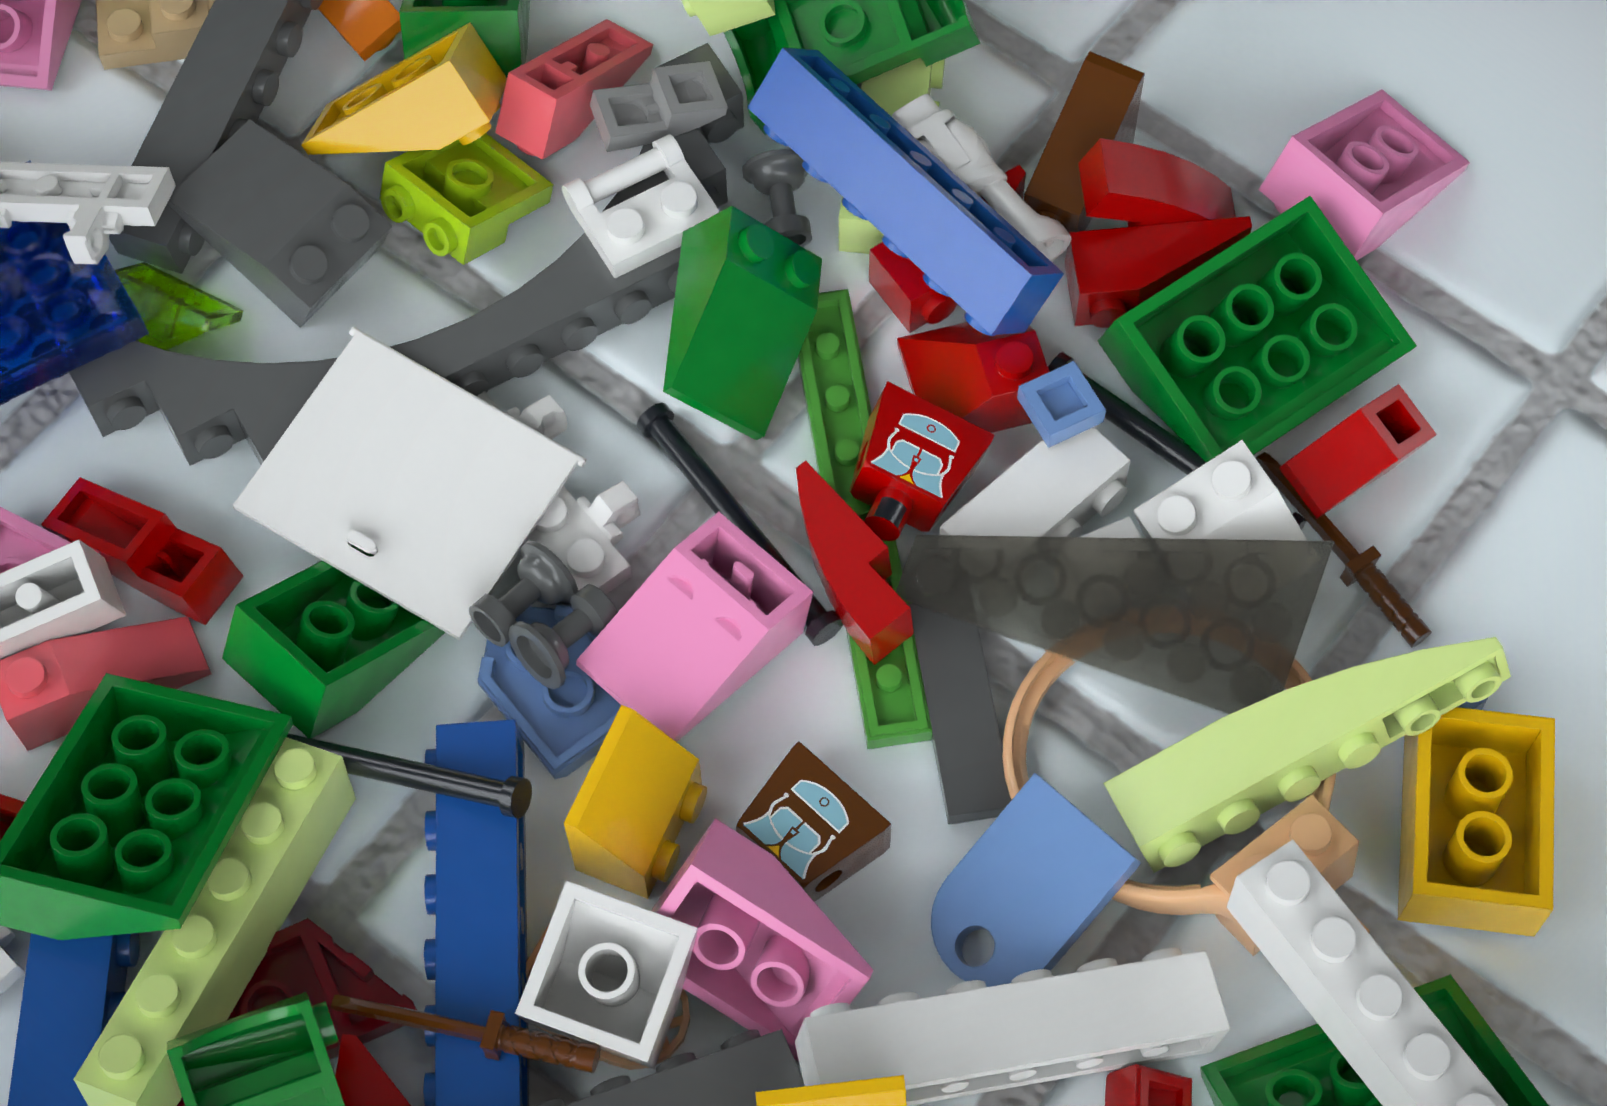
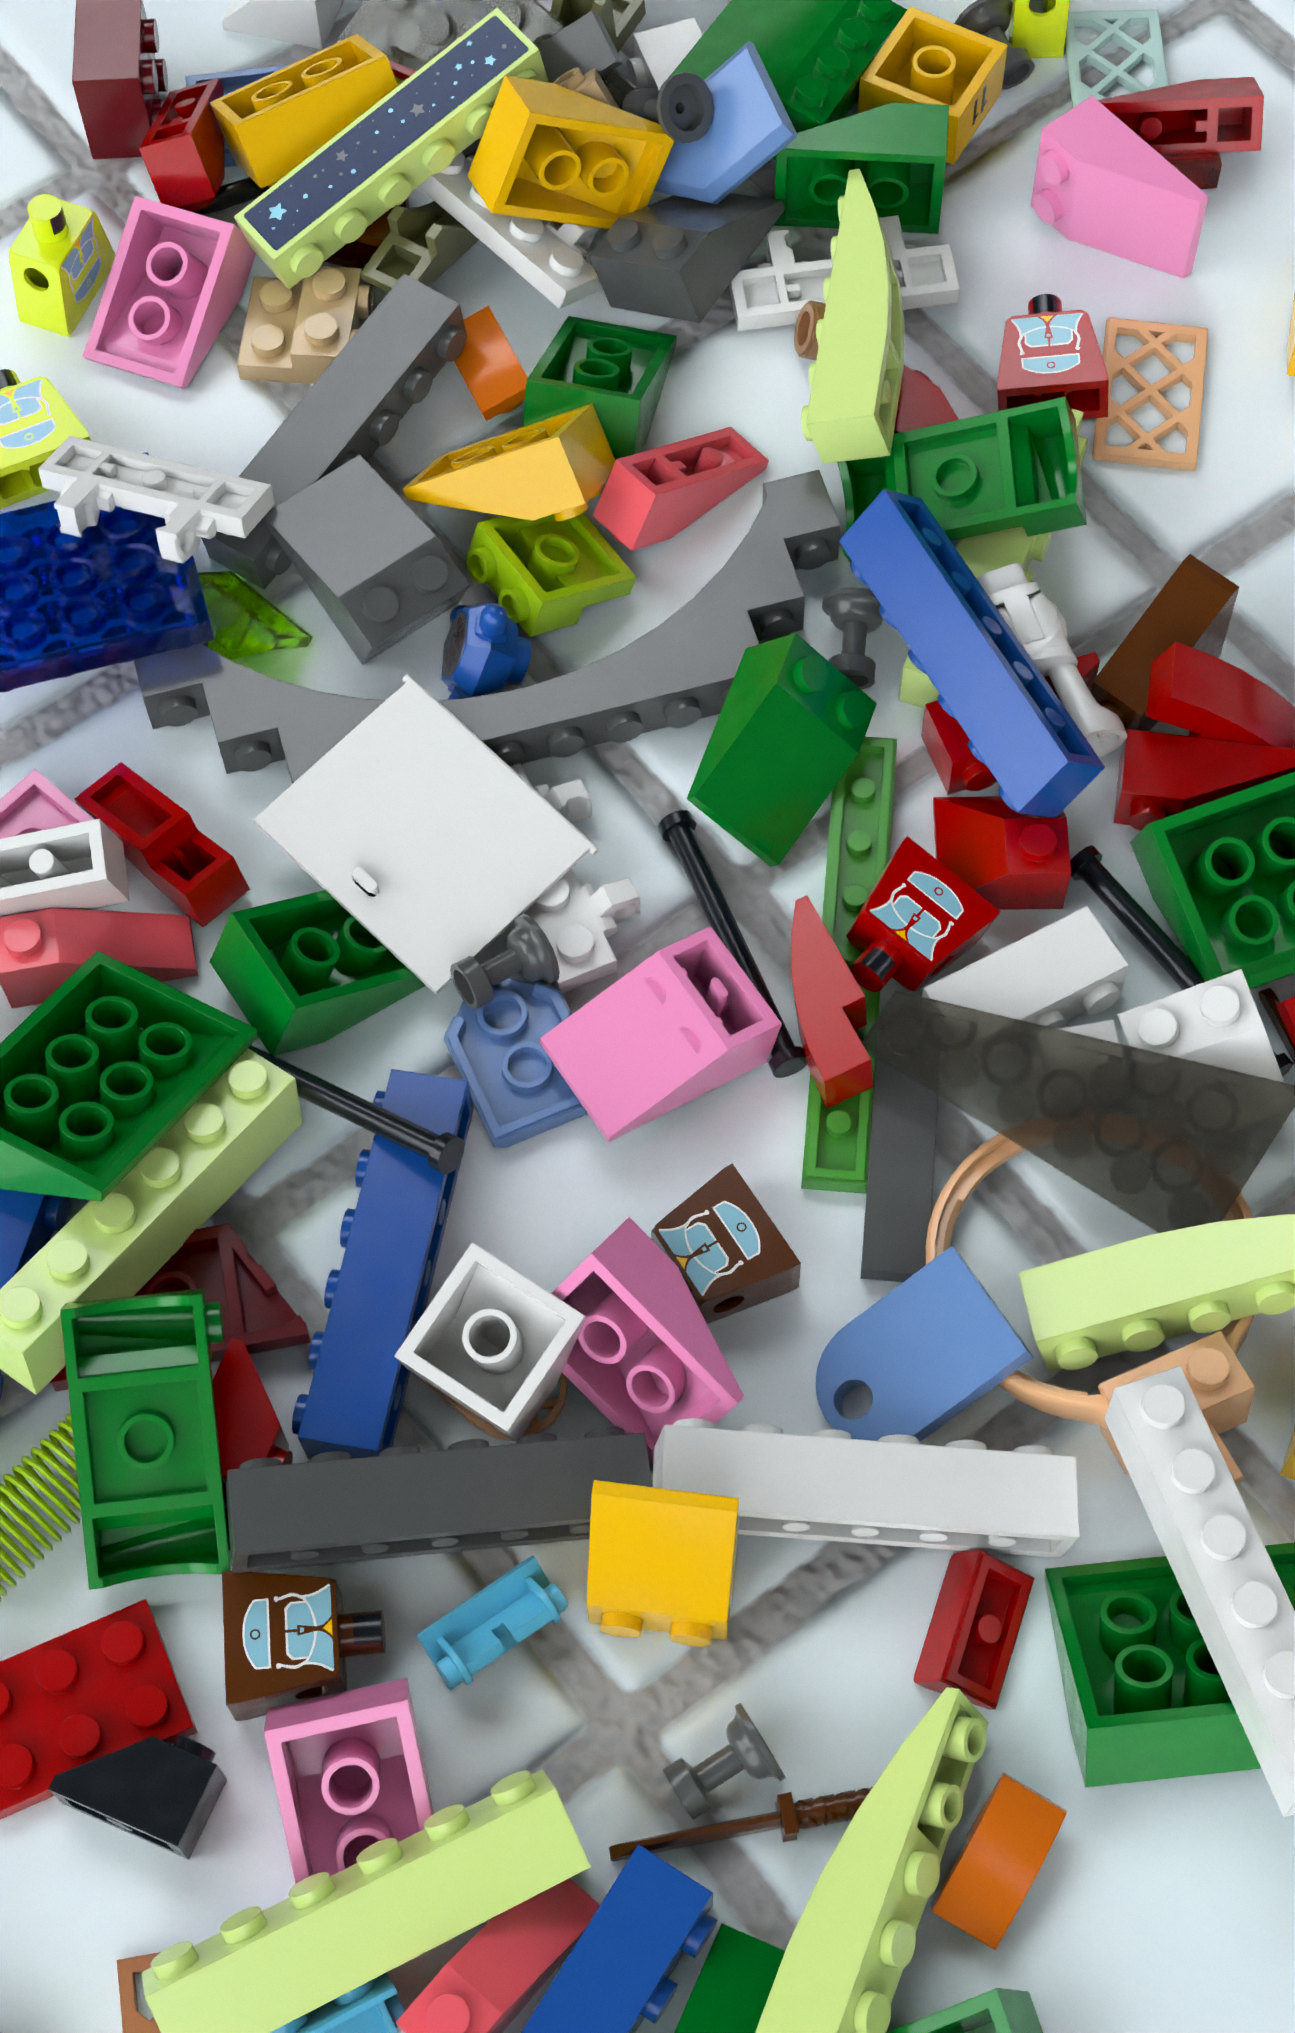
camera: 15 degrees right, 0 degrees up
reddish brown sword [330,995,601,1073] -> none
dark grey piece [508,584,618,689] -> none
white plate [562,134,720,278] -> none
yellow slope [564,705,707,899] -> none
light grey slope [590,61,728,152] -> none
medium blue plate [1017,361,1106,448] -> none
none -> blue rock [441,602,531,699]

